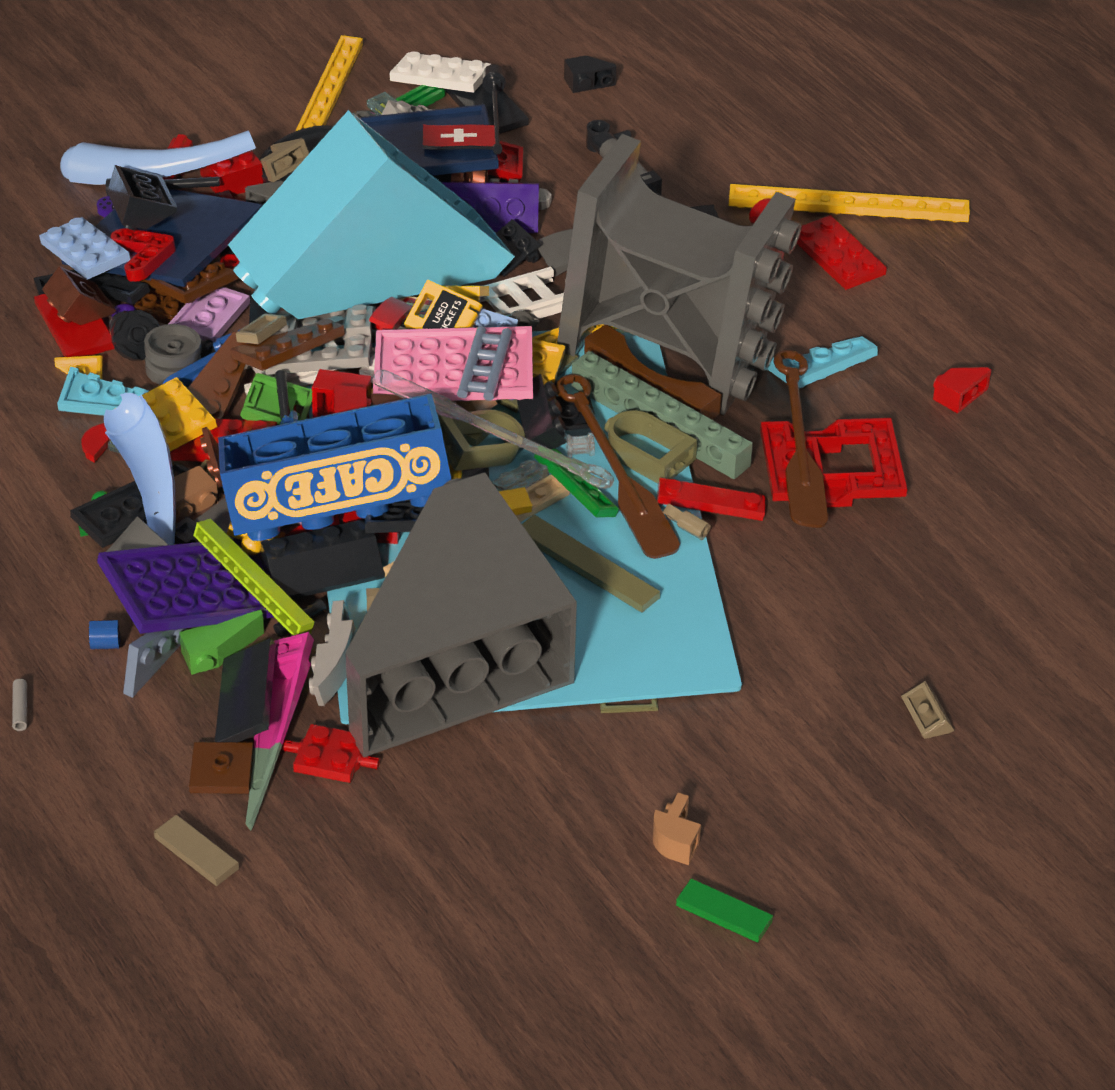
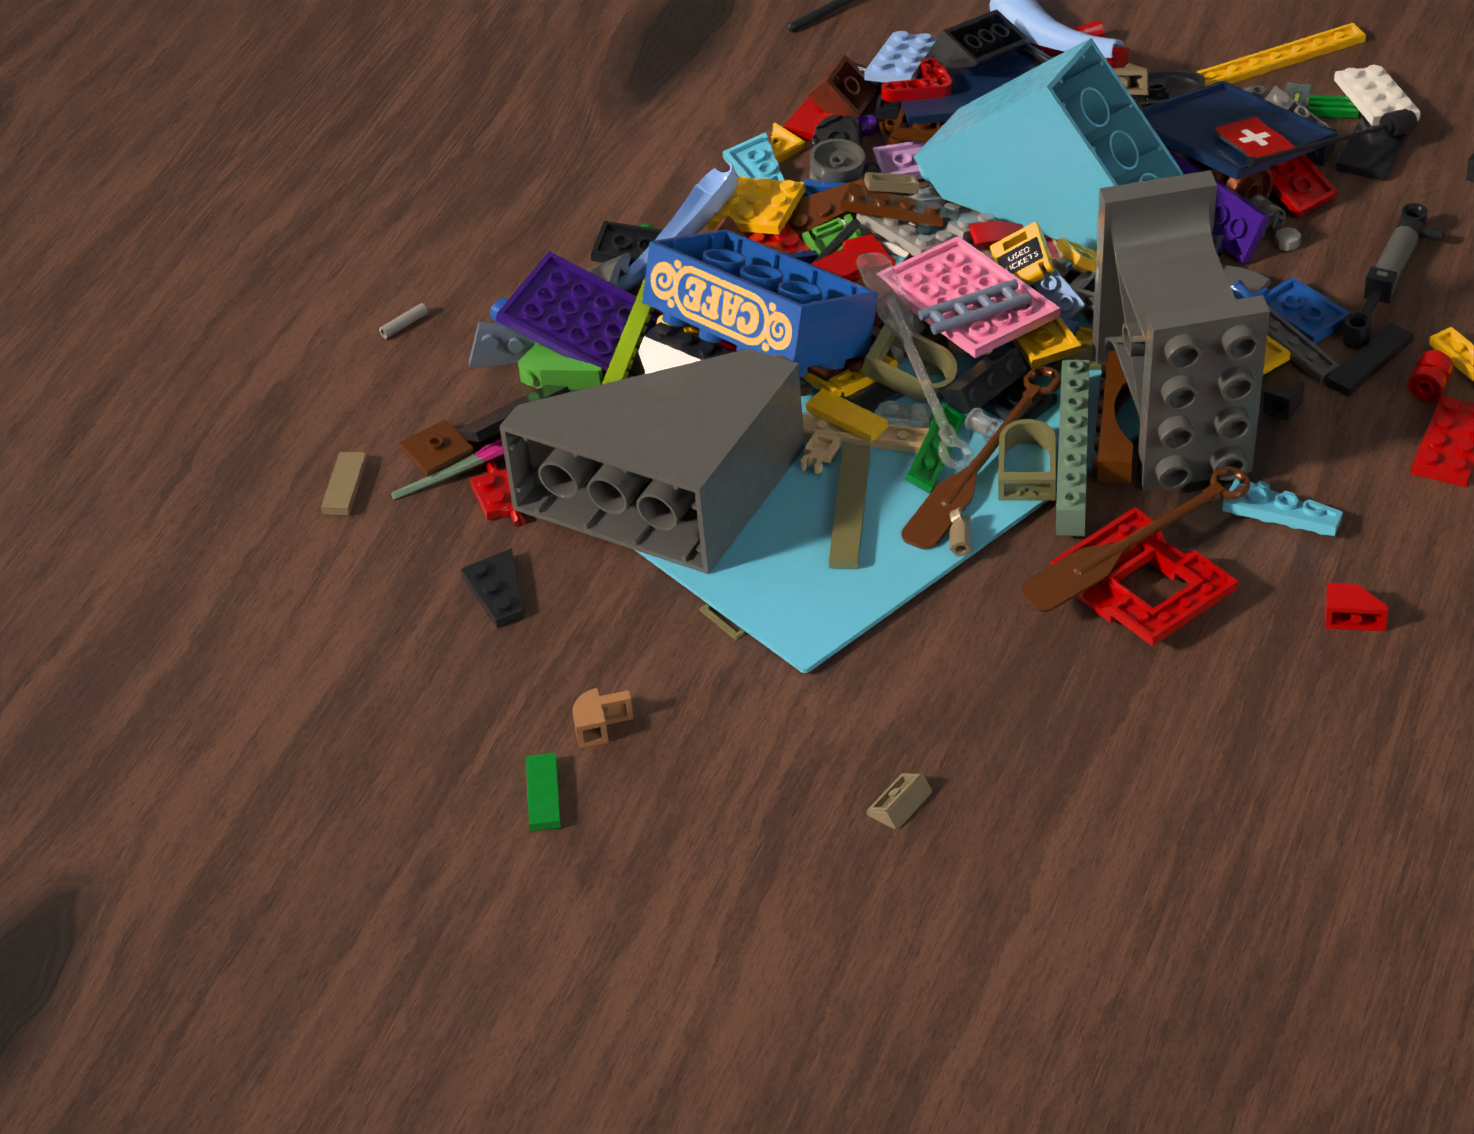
camera: 60 degrees right, 0 degrees up
red plate [657,478,765,521] -> none
none -> black wing [461,548,524,629]

